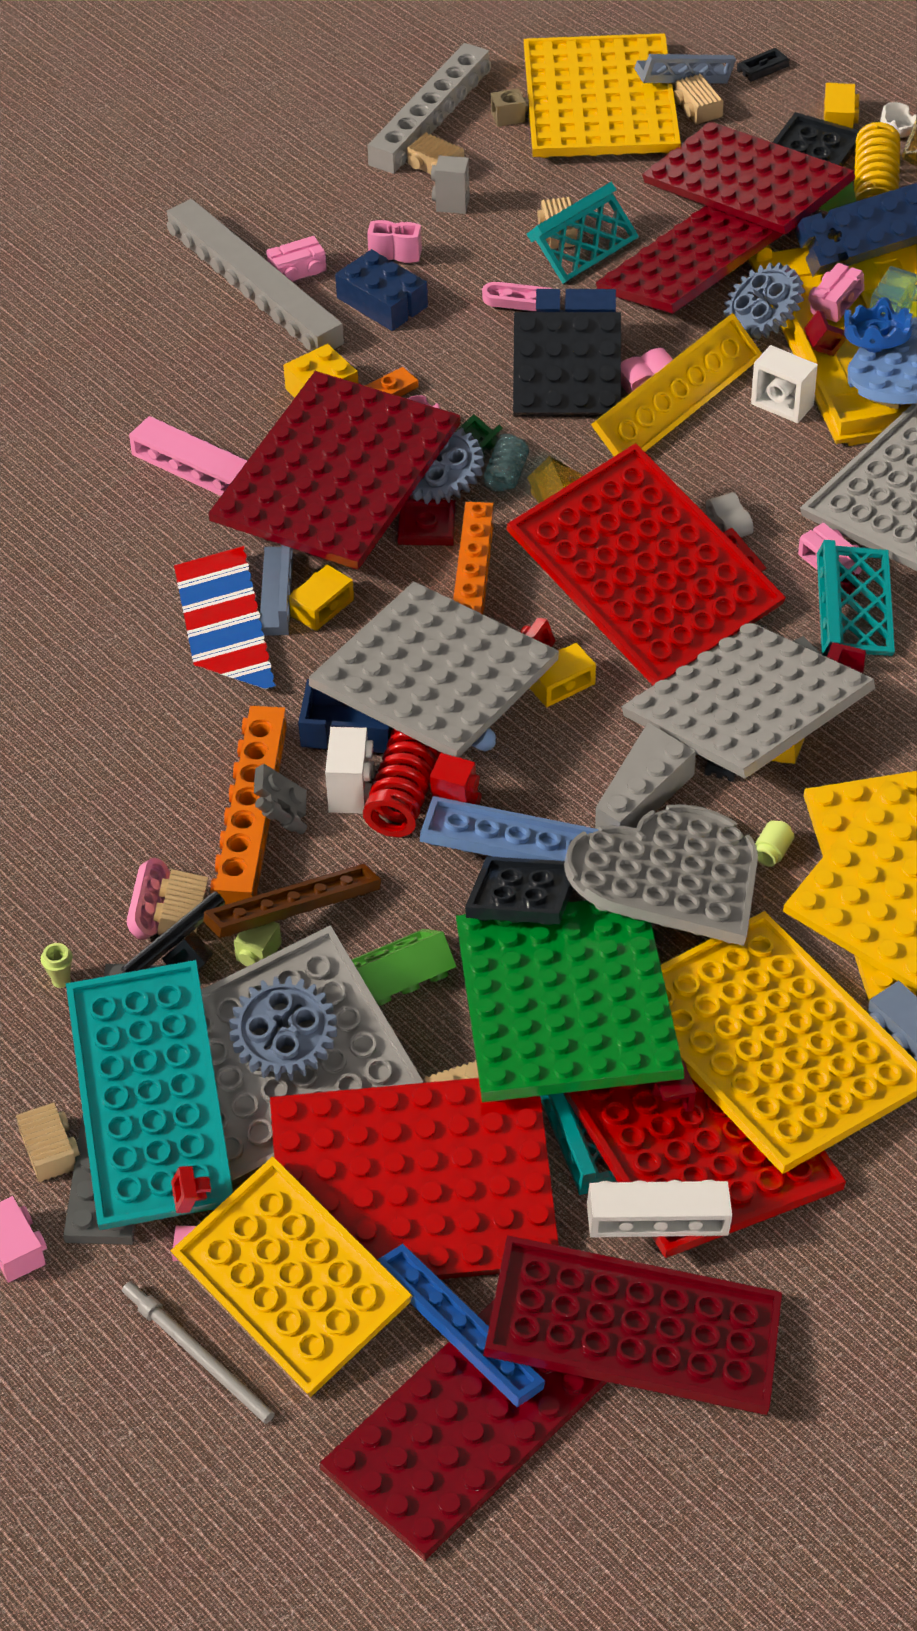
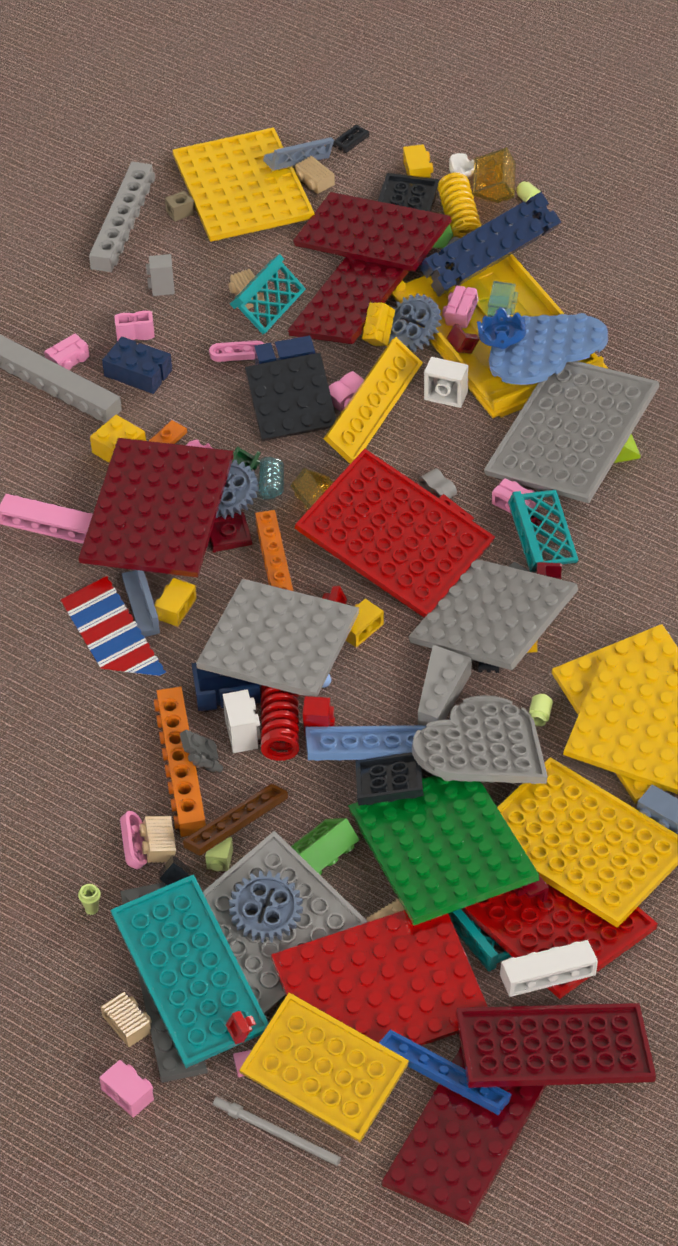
camera: 15 degrees left, 0 degrees up
black axle [121,891,225,973] -> none
tan brick [407,132,464,175] -> none
none -> yellow brick [362,303,395,346]

